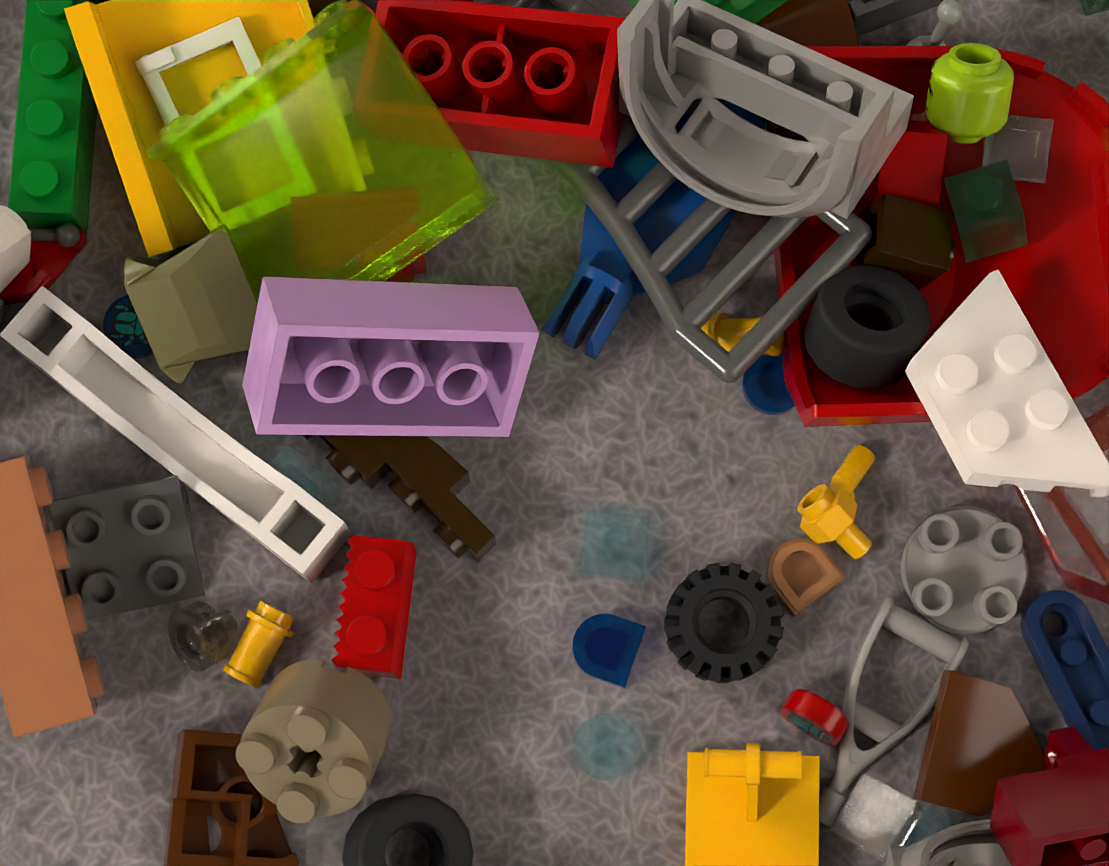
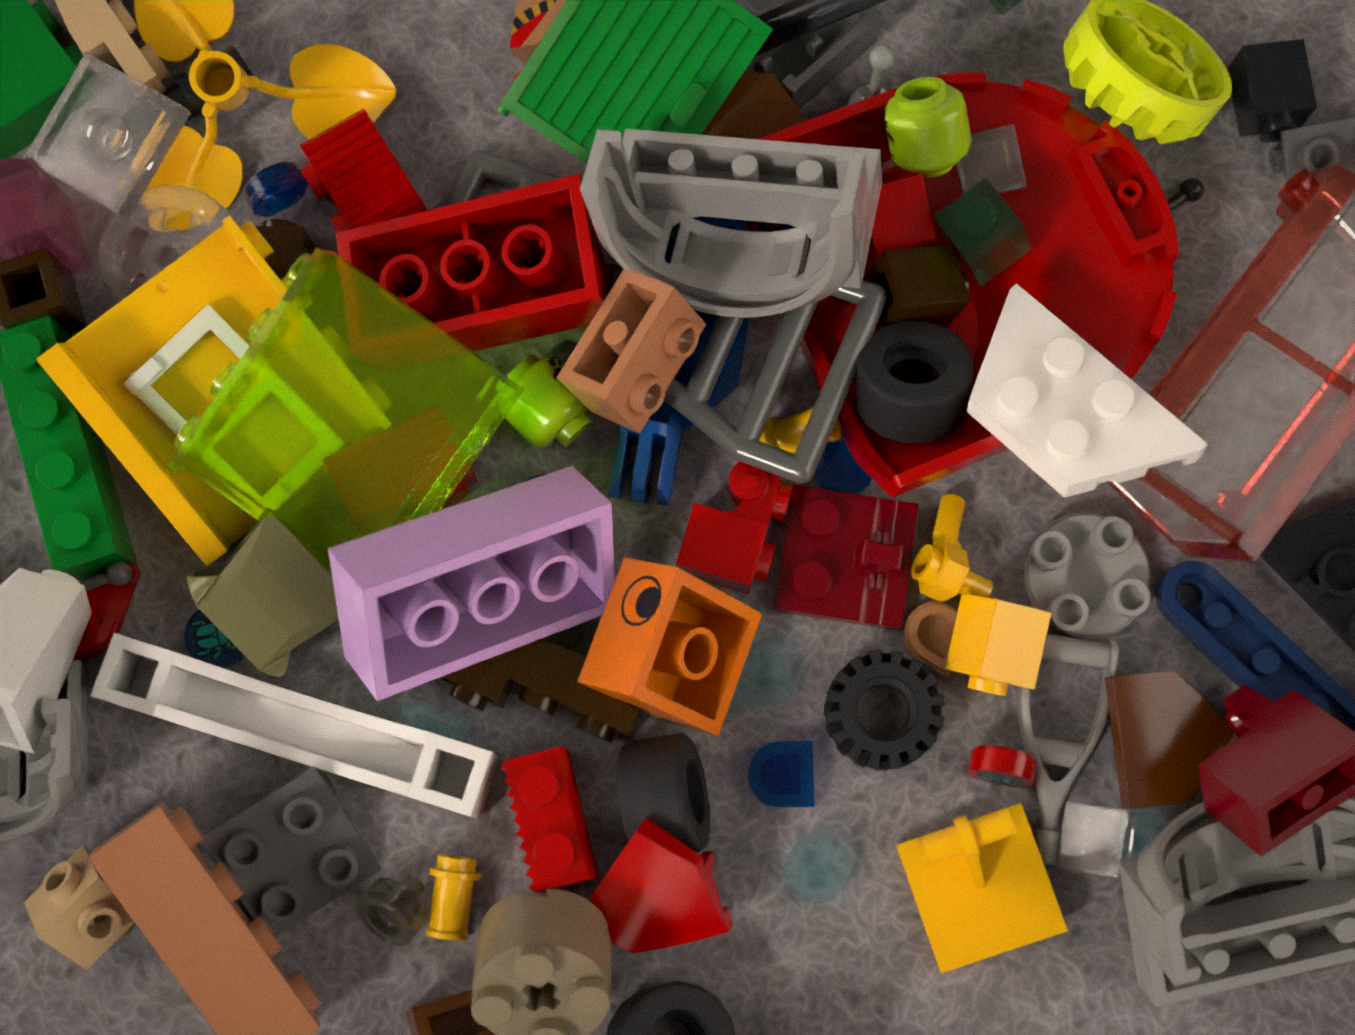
camera: 15 degrees left, 0 degrees up
none -> lime head [498,354,592,448]
none -> nougat brick [556,269,706,434]
none -> orange brick [577,557,762,737]
none -> red slope [588,817,733,954]
none -> black tyre [616,733,710,853]
none -> red brick [676,461,793,594]
none -> dark red hinge [774,485,919,631]
none -> yellow brick [945,593,1051,697]

